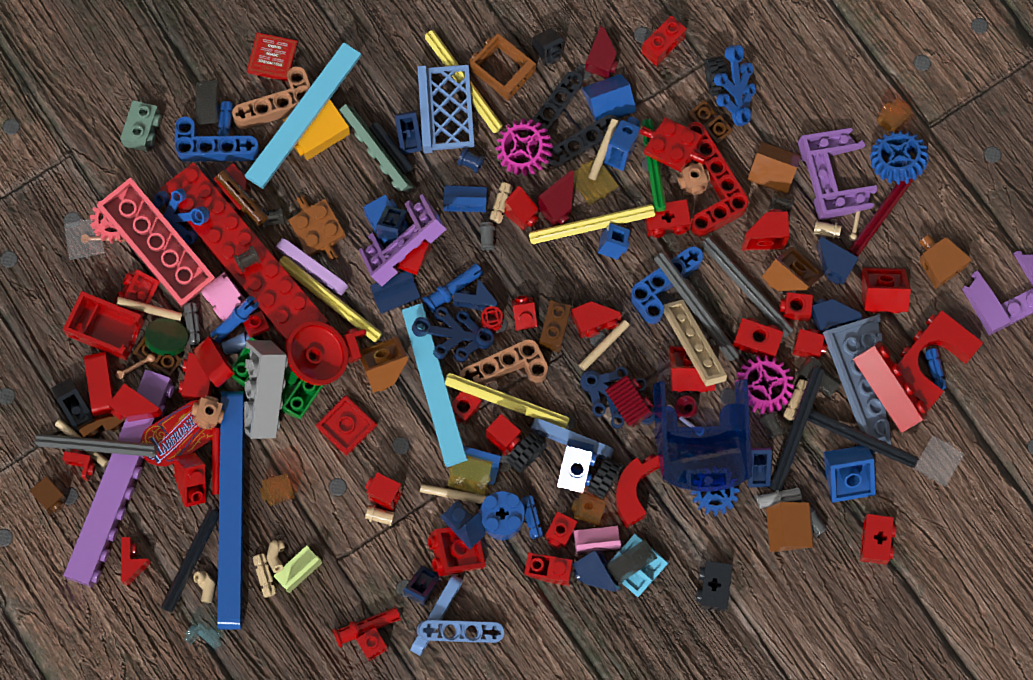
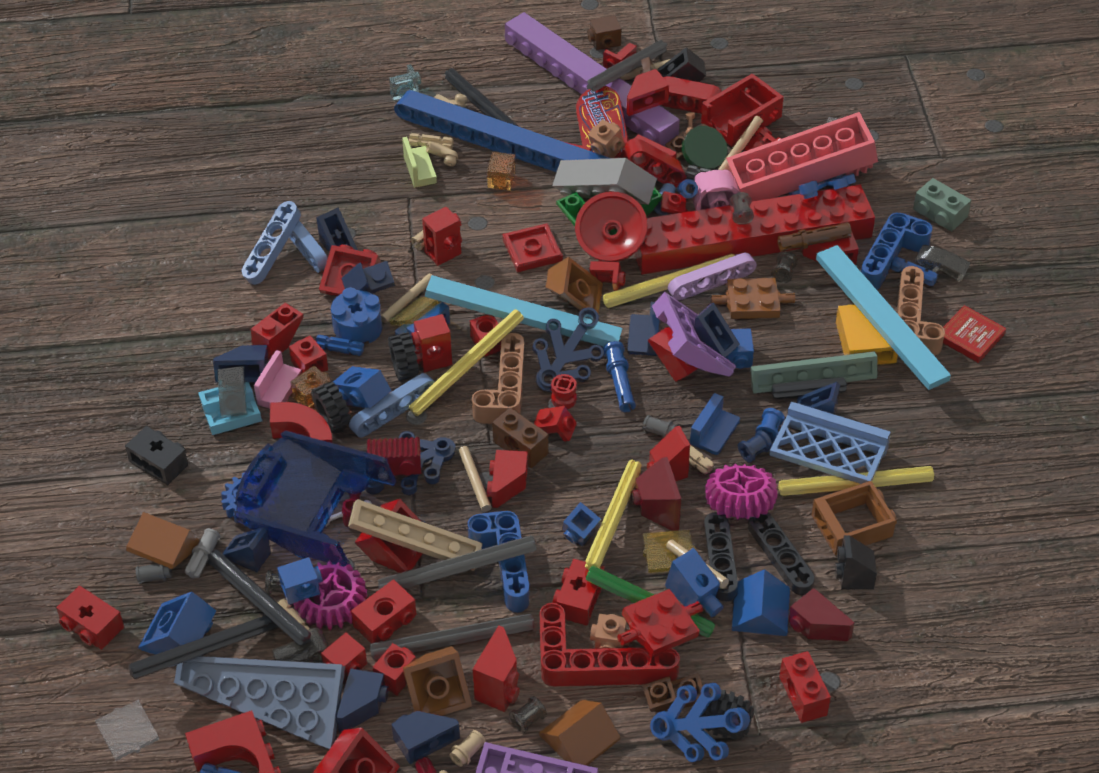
camera: 120 degrees right, 25 degrees down
red slope [121,537,151,585] -> none
red slope [174,452,206,508] -> none
red pin [332,606,401,648] -> none
red brick [356,628,388,661] -> none
dark blue slope [453,279,497,311] -> none
brick [853,341,928,433] -> none
none -> blue brick [277,557,323,605]
none -> blue bush [755,408,785,442]

